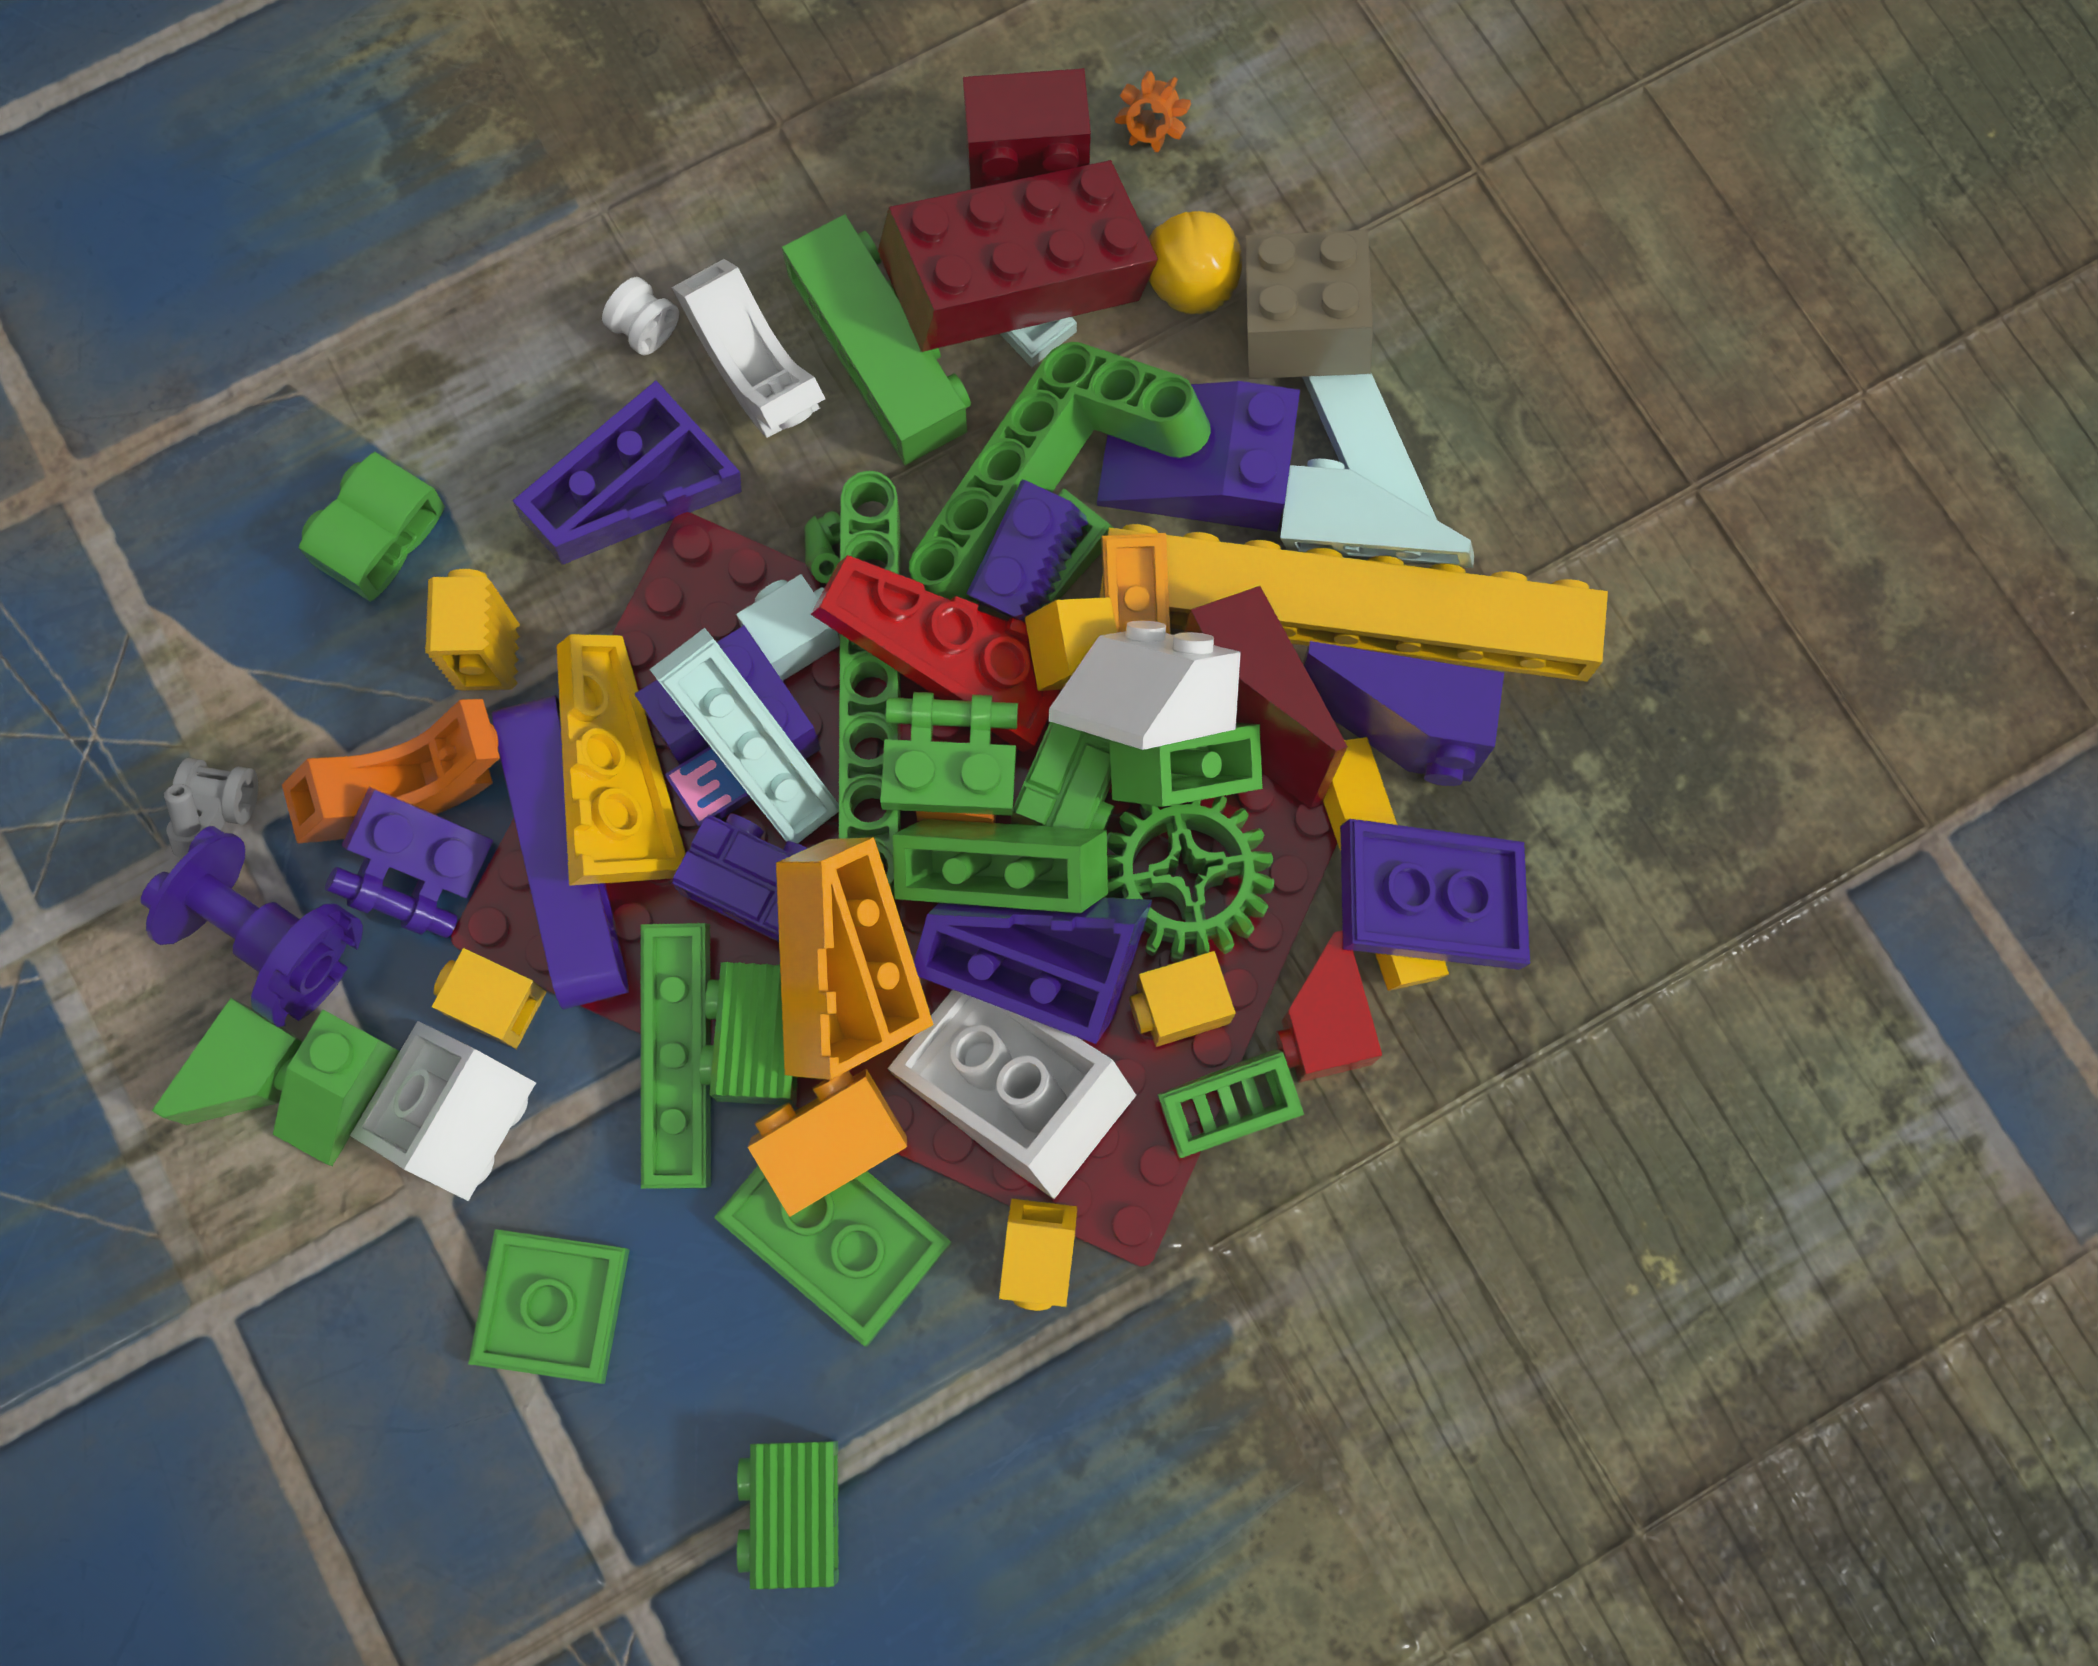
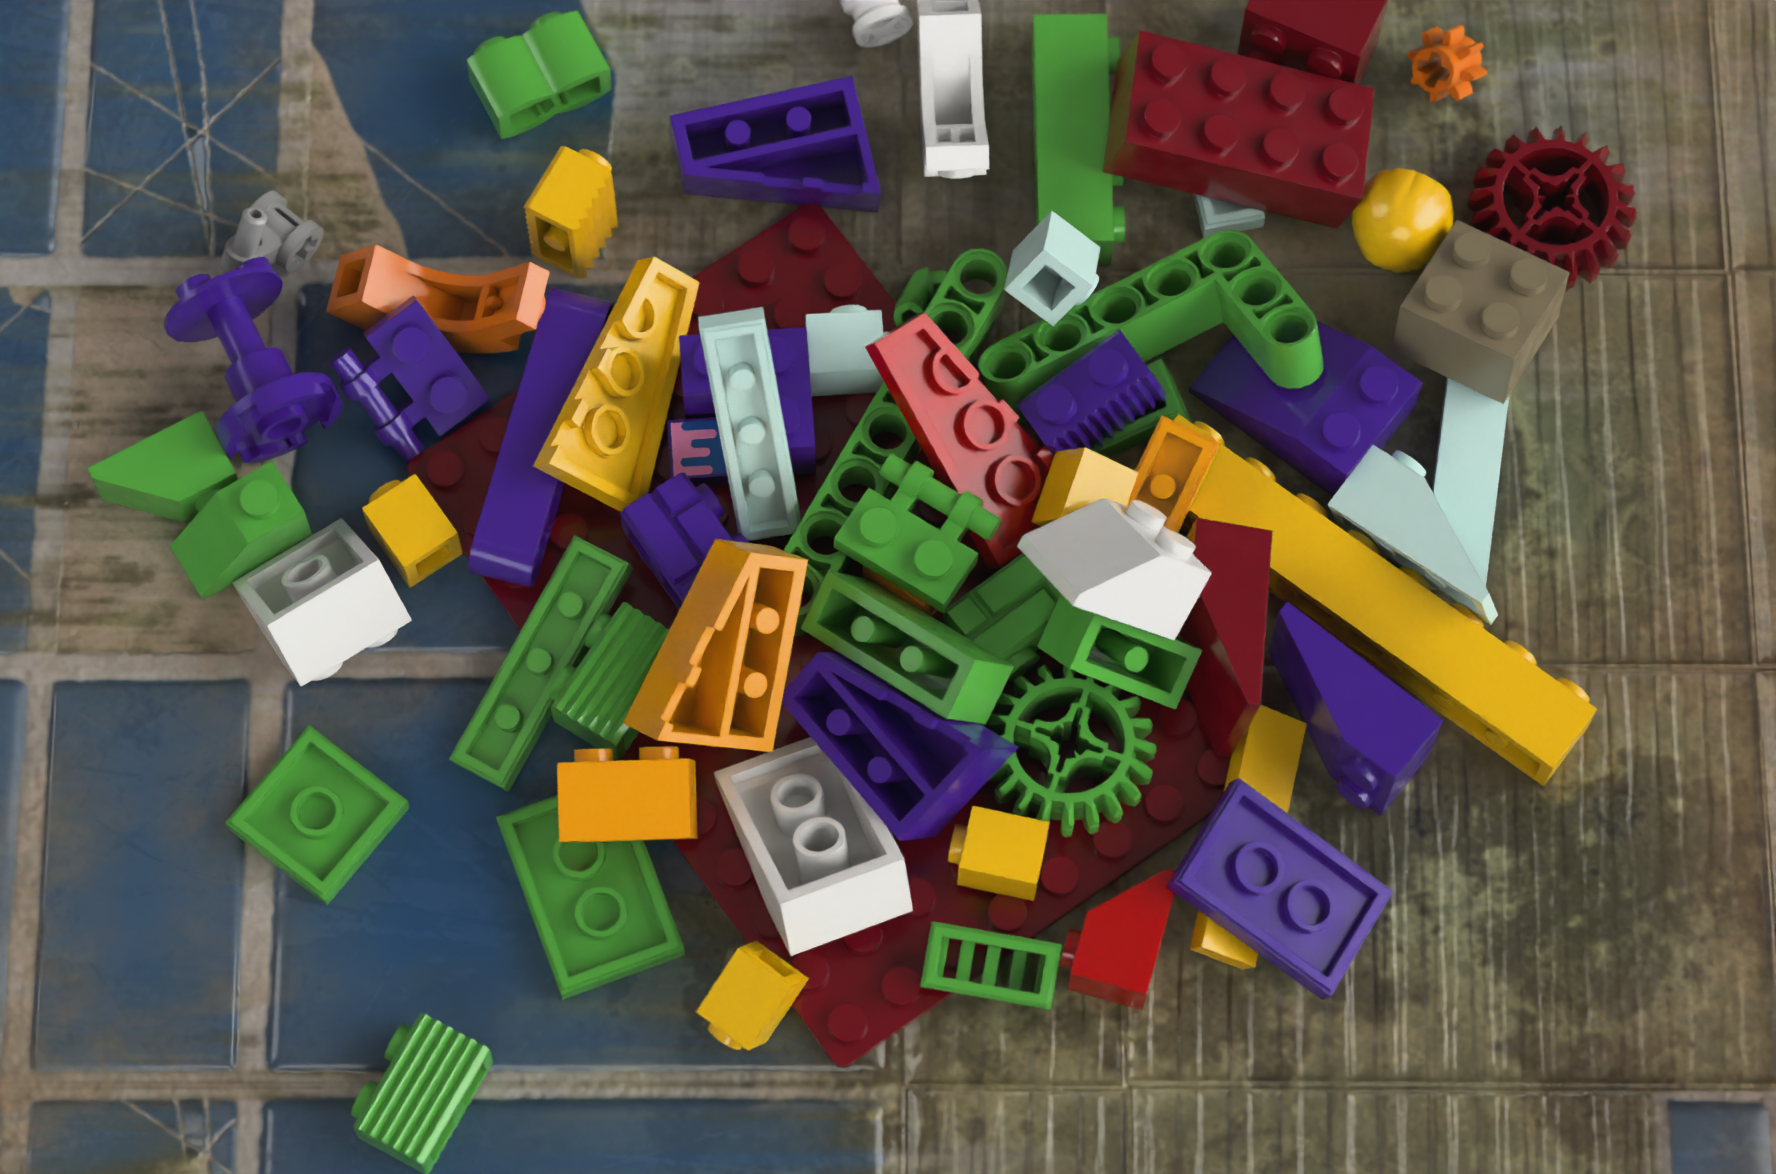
camera: 30 degrees right, 5 degrees down
none -> light aqua brick [1004,211,1100,326]
none -> dark red gear [1467,126,1637,291]

